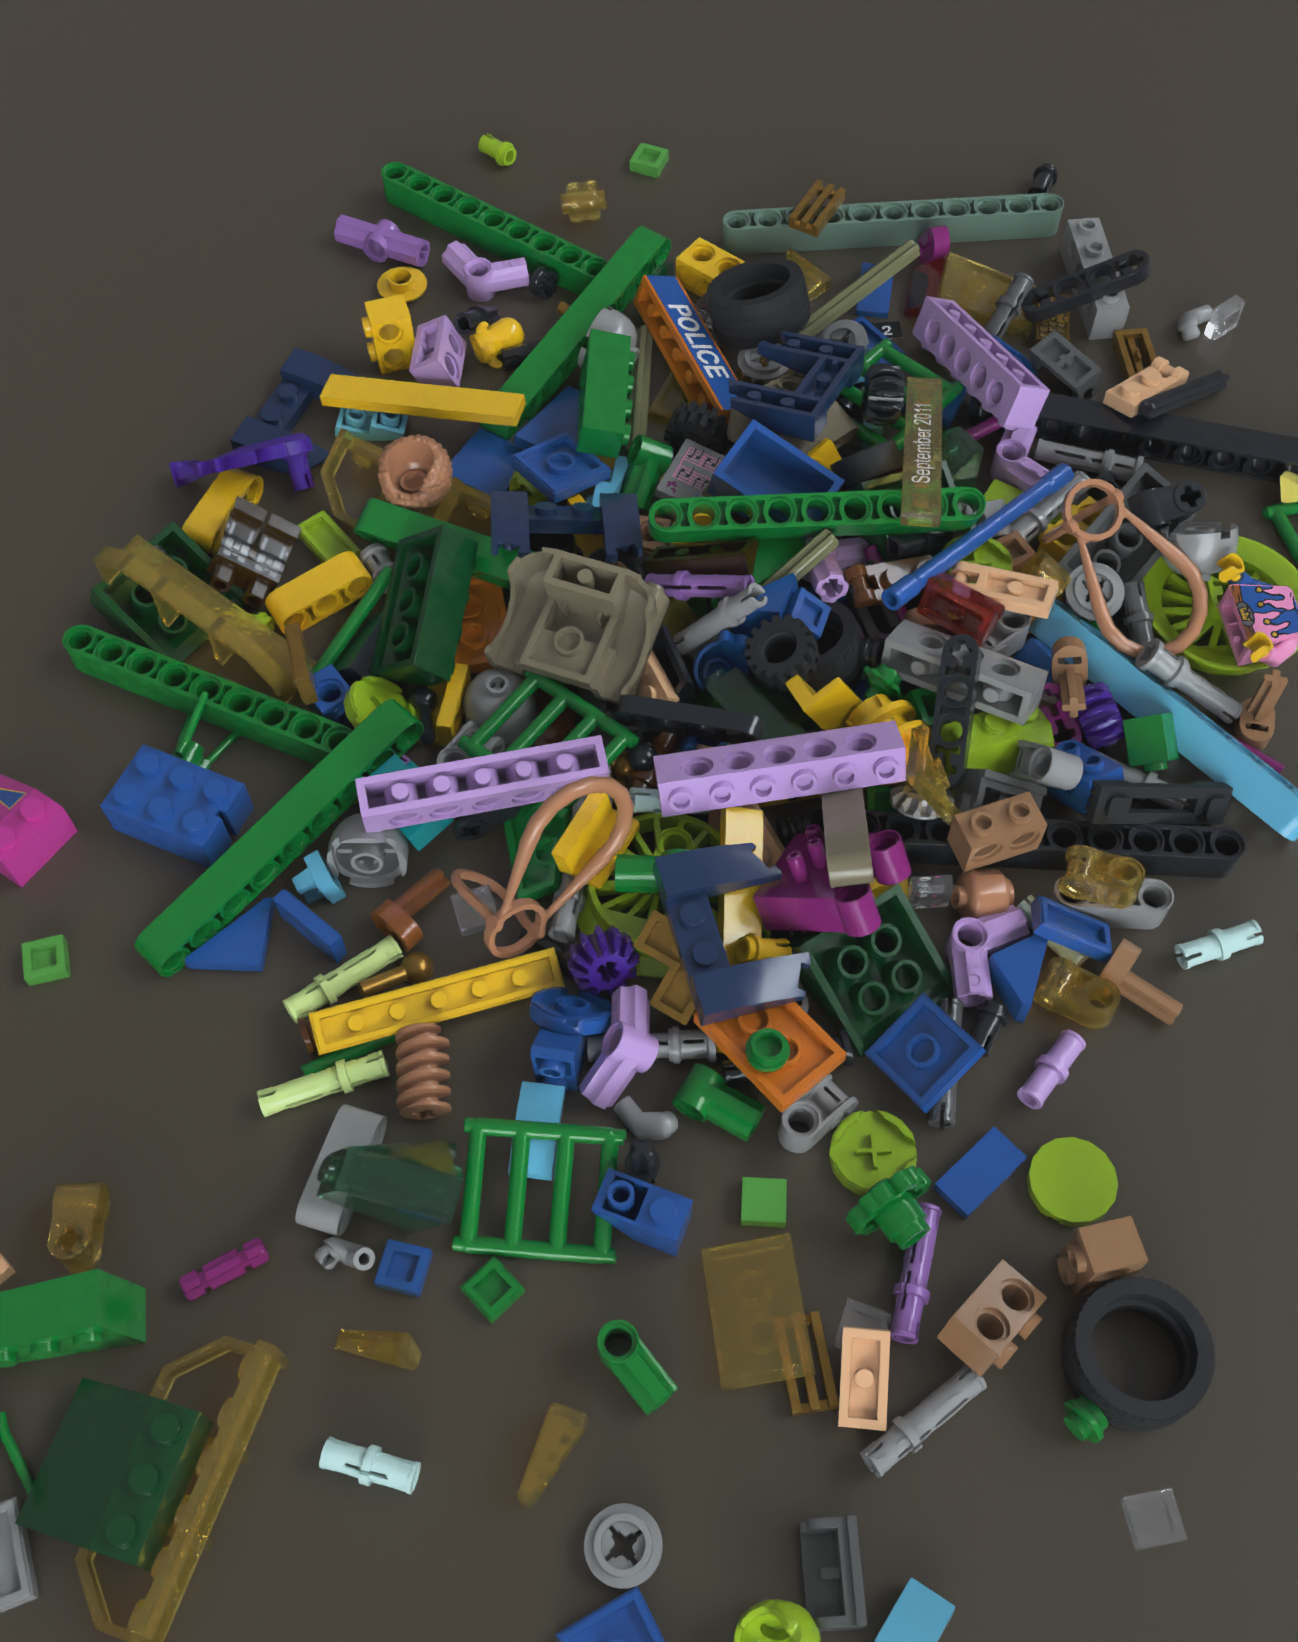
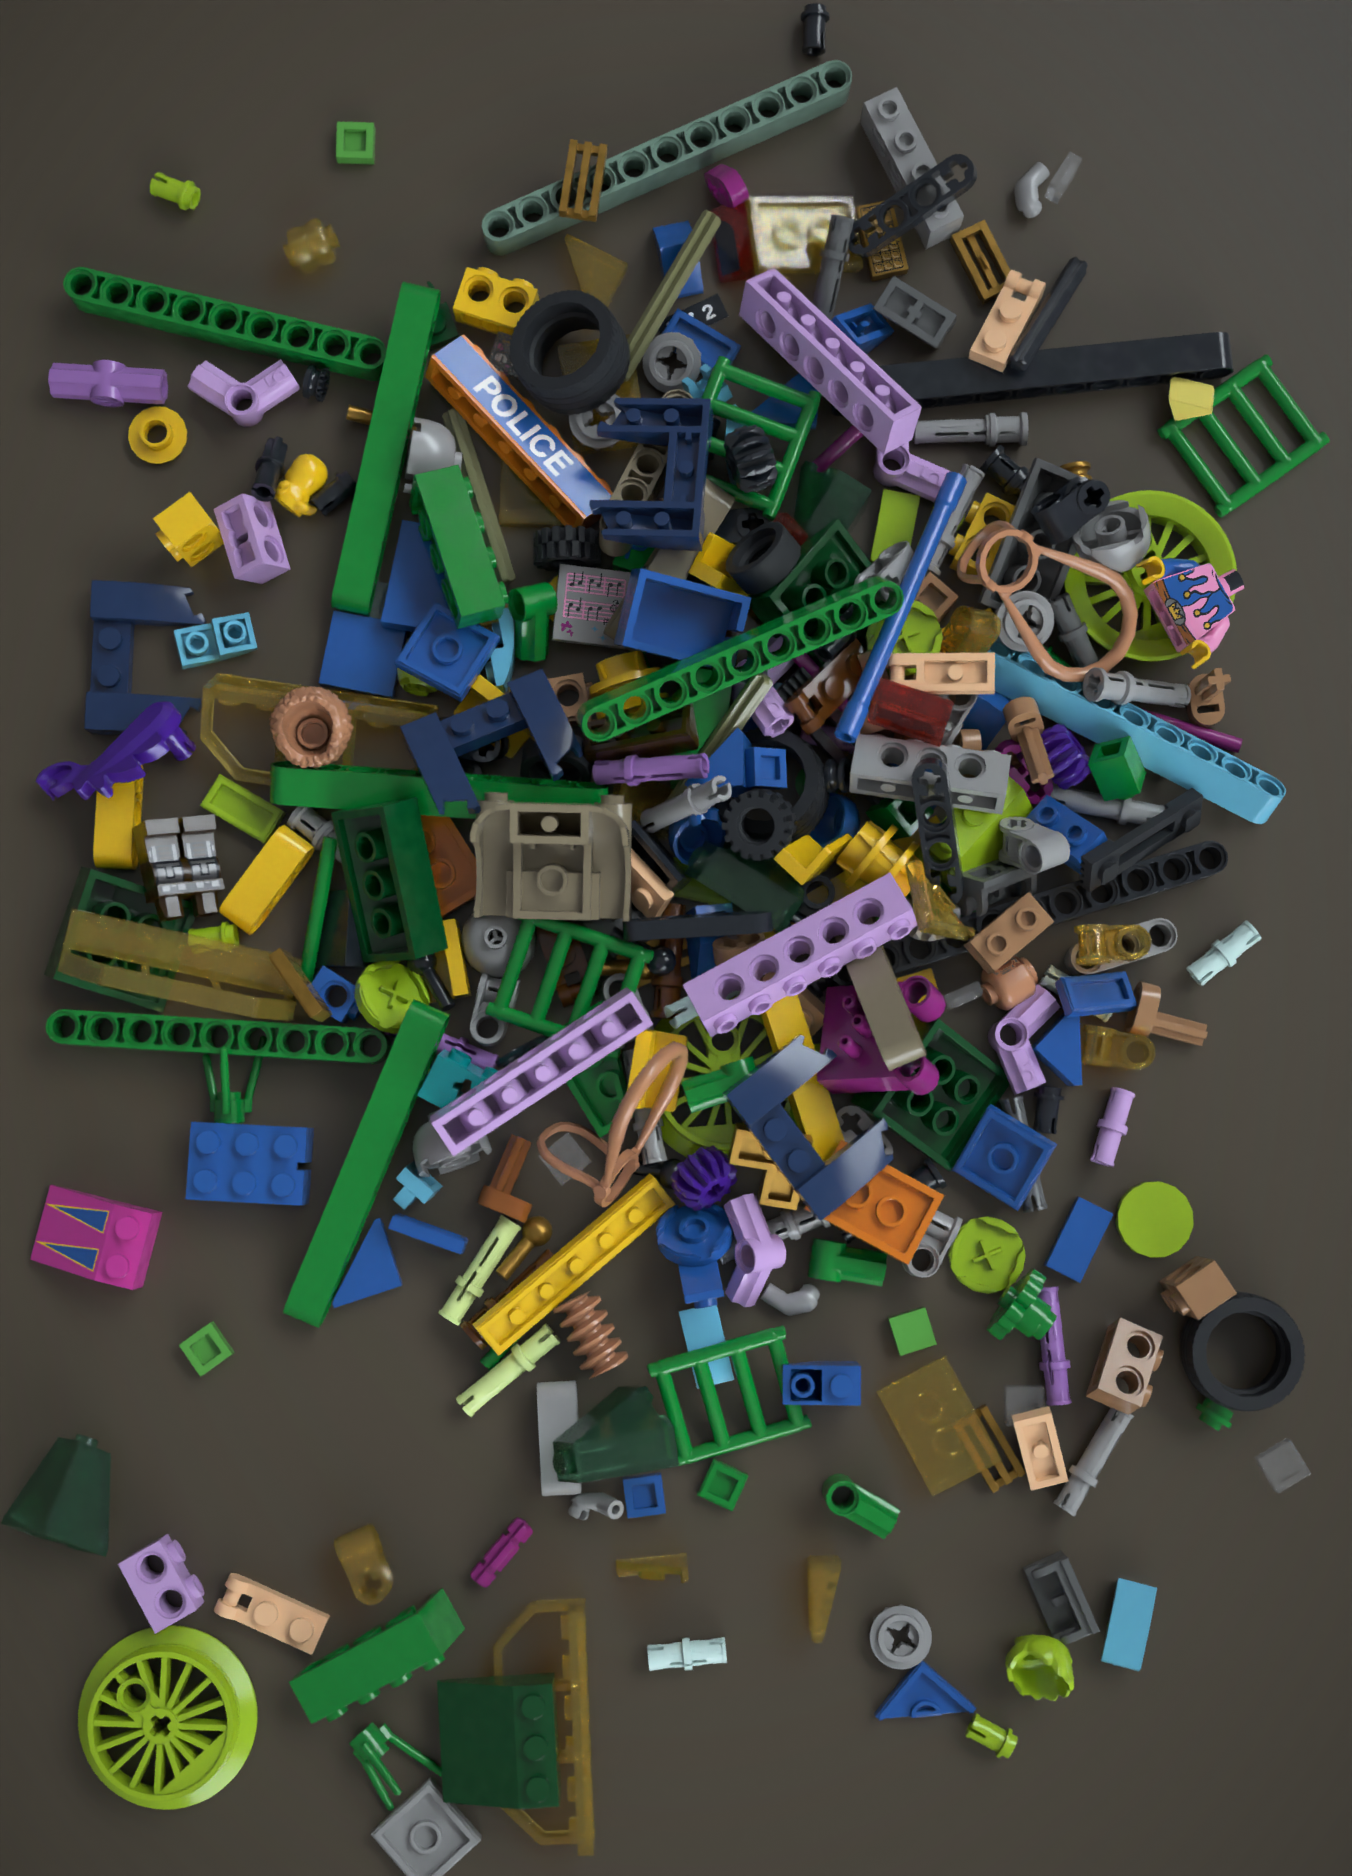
camera: 25 degrees left, 25 degrees up
yellow tile [320,374,526,427] -> none
black axle [625,1138,660,1184] -> none
yellow pin [735,933,792,963] -> none
green plate [745,1028,790,1072] -> none
green plant [863,663,903,699] -> none
clear yellow tile [900,377,942,527] -> none

